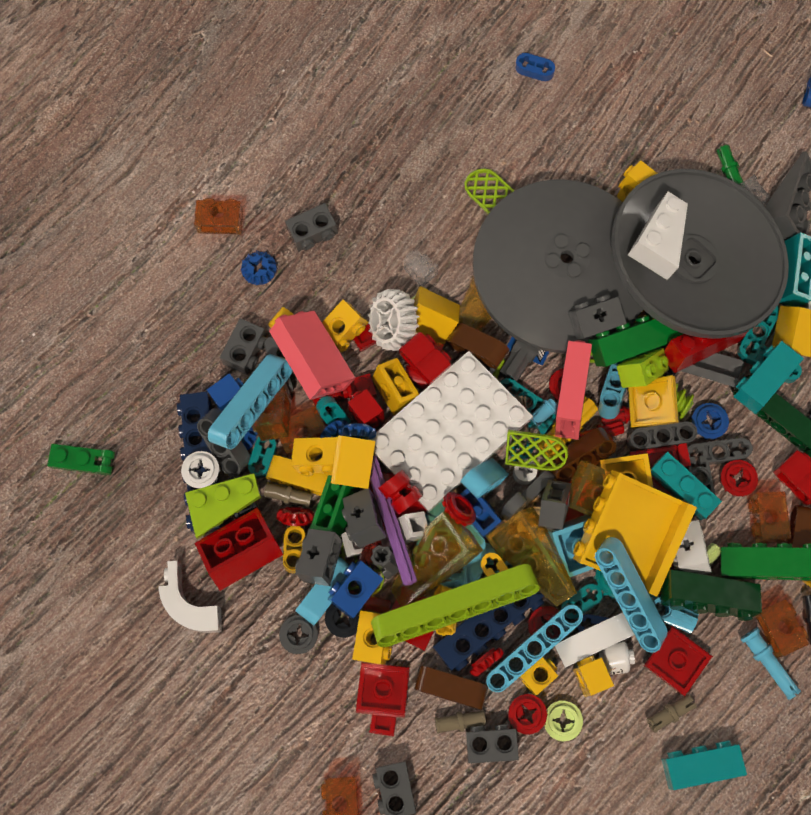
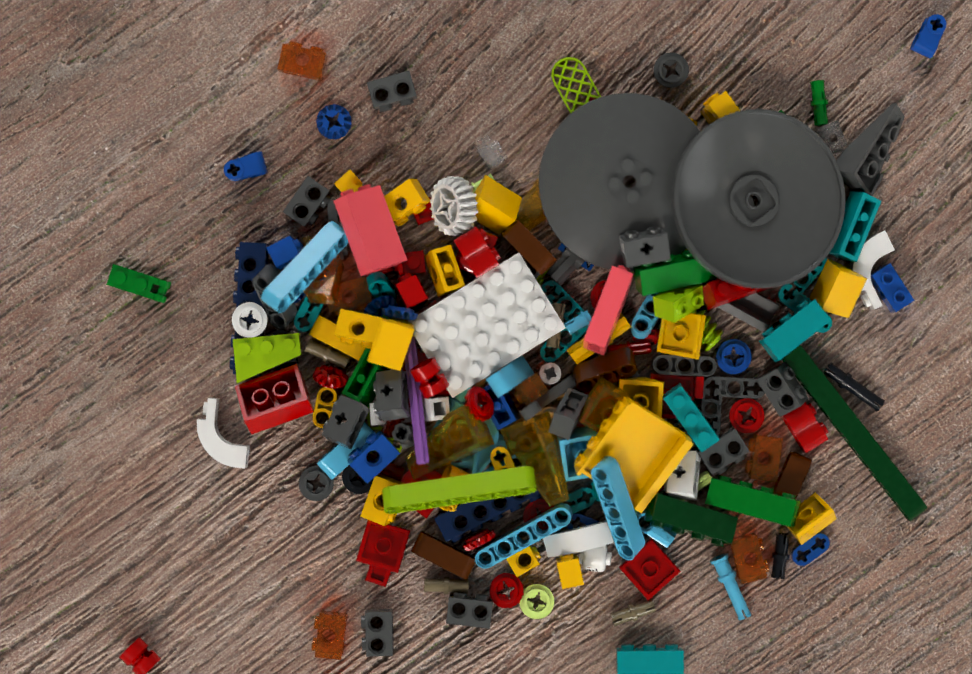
camera: 10 degrees right, 15 degrees up
lime window [505,429,568,471] -> none
white wedge [628,192,688,280] -> none
none -> blue piece [224,151,268,181]
none -> clear orange brick [513,372,549,406]
none -> dark grey gear [653,52,689,88]
none -> dark grey brick [697,428,749,476]
none -> dark grey brick [757,362,809,417]

